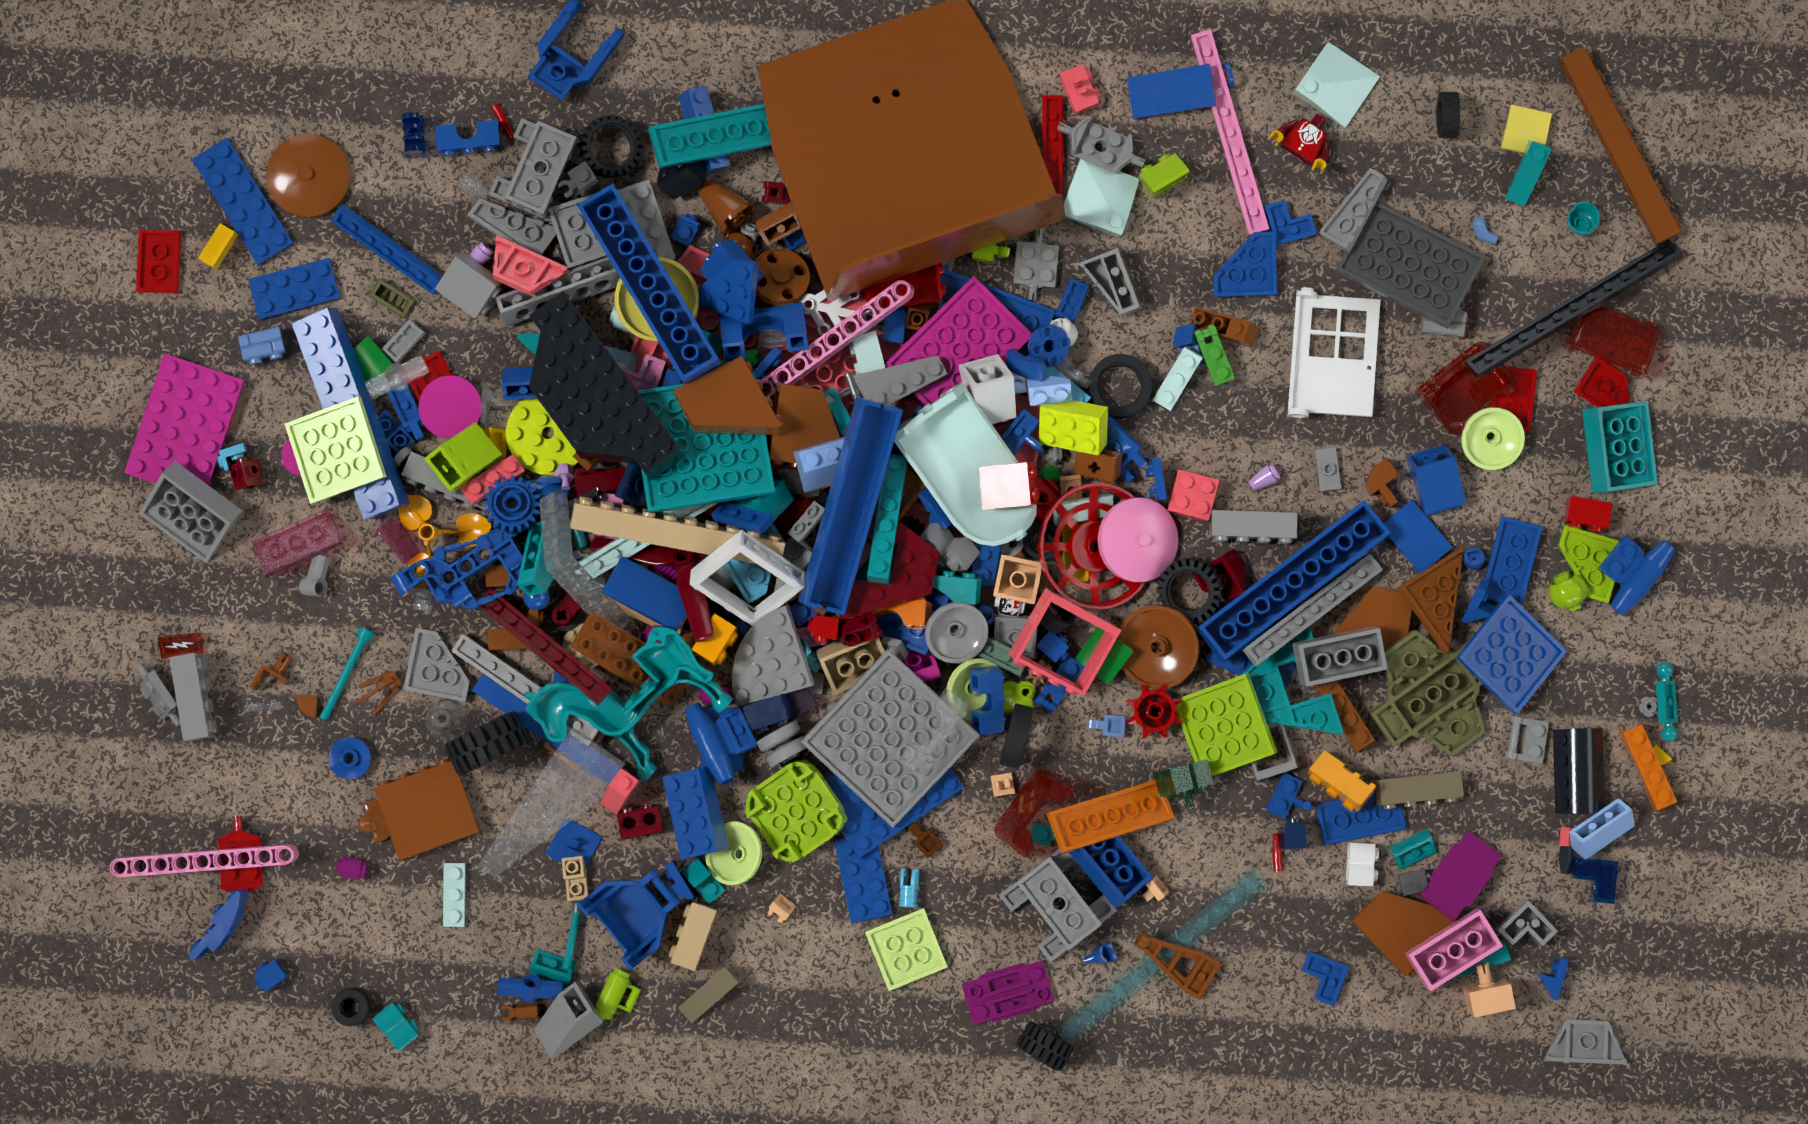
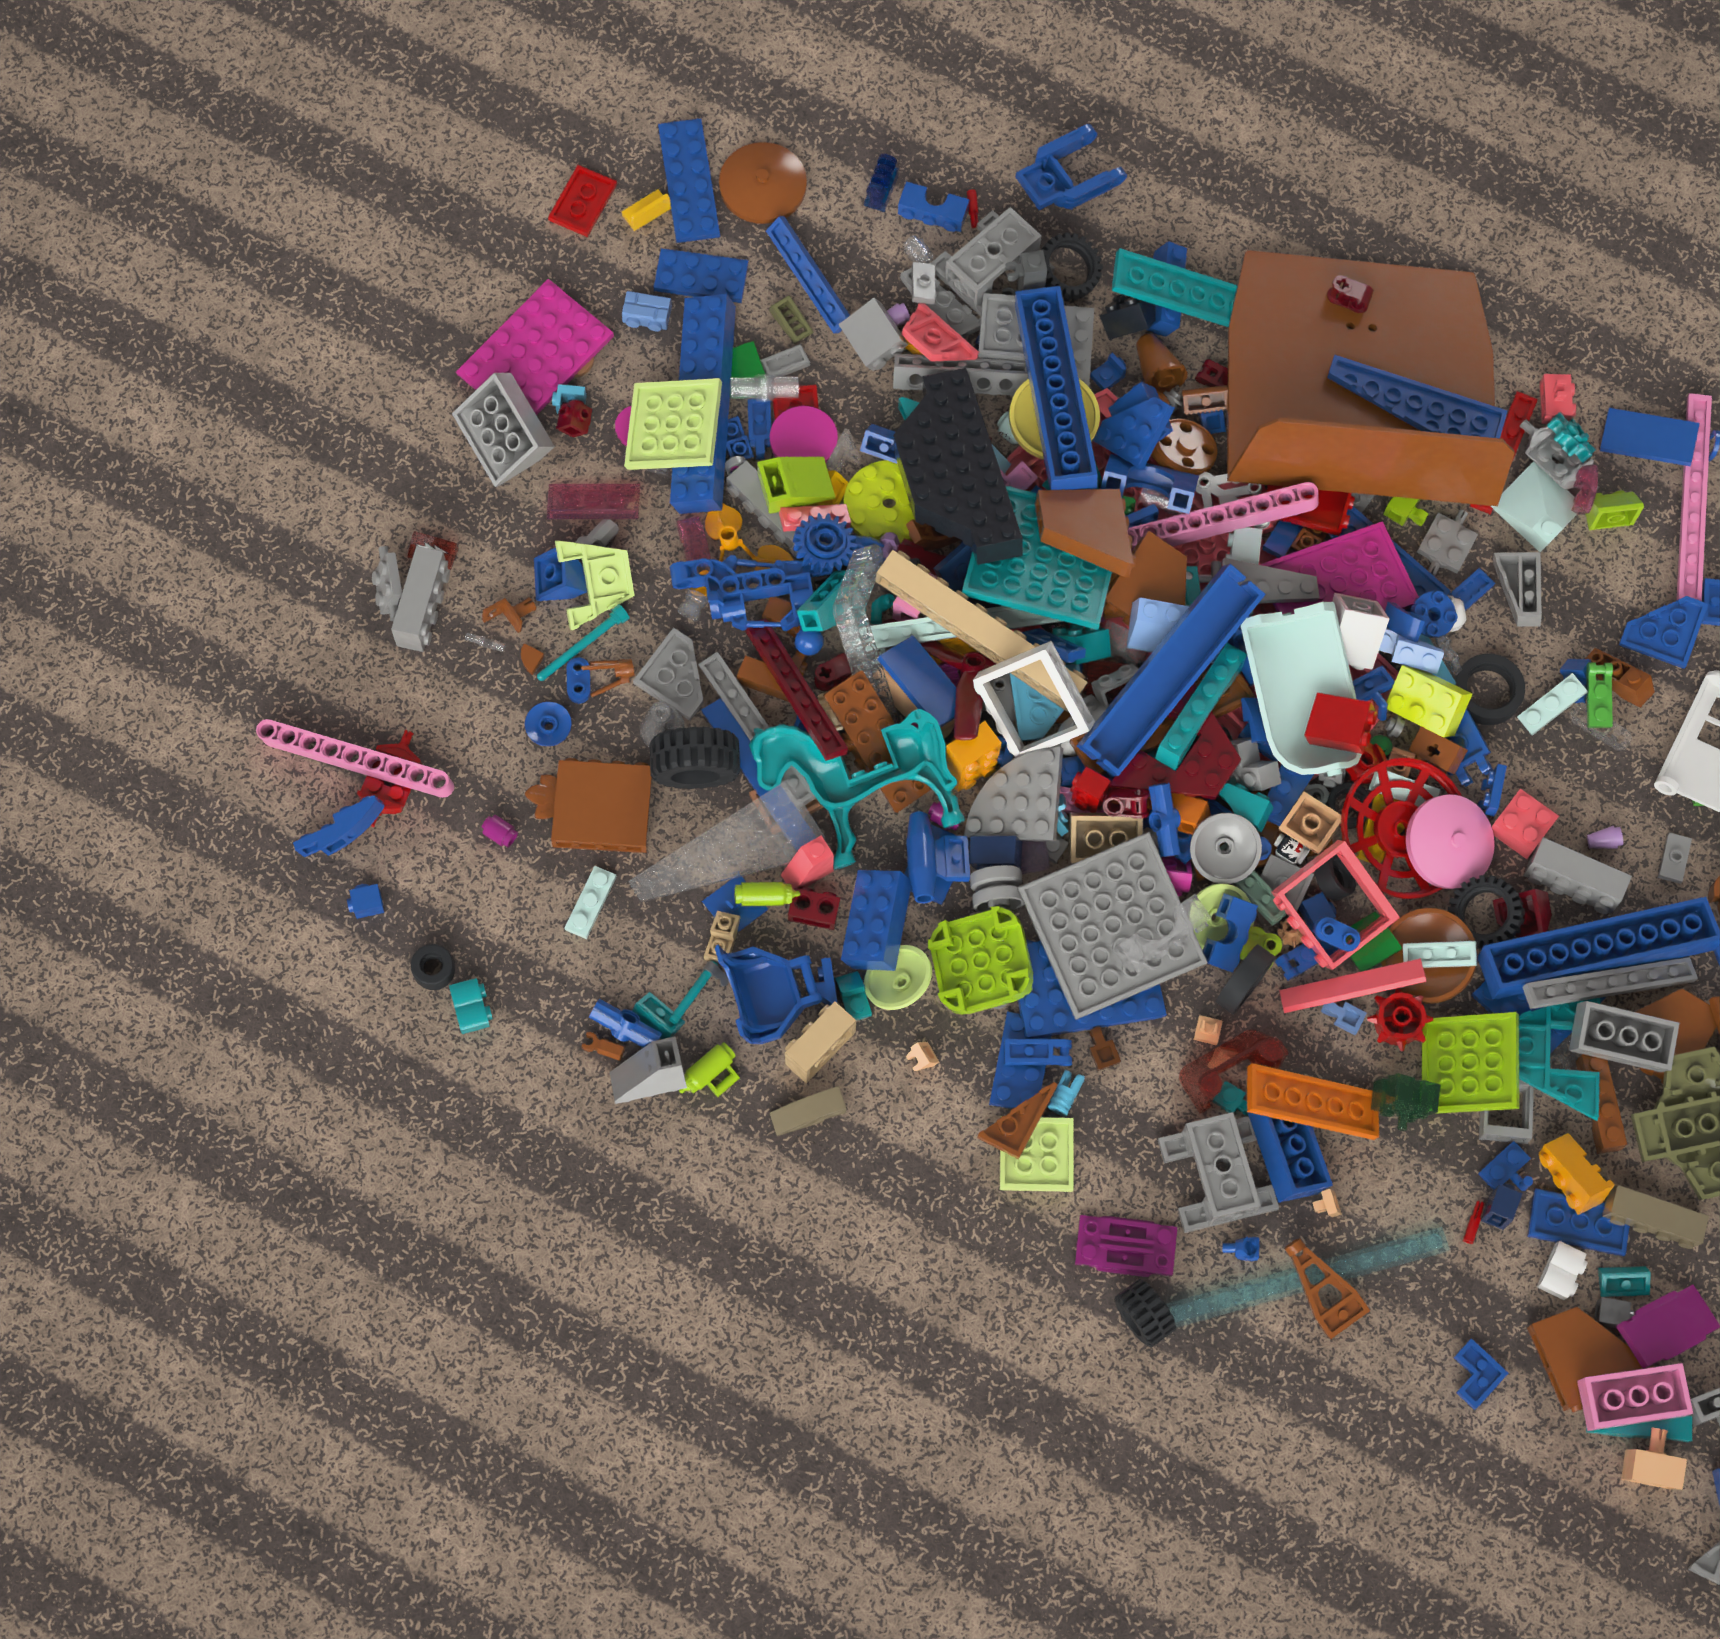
camera: 20 degrees right, 15 degrees down
none -> blue slope [534,547,587,601]
none -> yellowish green wing [555,540,635,630]
none -> blue plate [567,657,591,704]
none -> lime piece [734,882,800,906]
none -> light grey plate [912,262,936,304]
none -> dark orange wing [977,1082,1058,1160]
none -> blue plate [1004,1039,1072,1066]
none -> blue piece [1149,783,1181,857]
none -> coral tile [1279,958,1426,1013]
none -> blue plate [1313,917,1360,951]
none -> dark red piece [1327,275,1373,313]
none -> blue wing [1327,355,1507,438]
none -> light aqua tile [1403,941,1477,968]
none -> teal gear [1547,412,1596,463]
none -> clear pink slope [1571,464,1598,515]

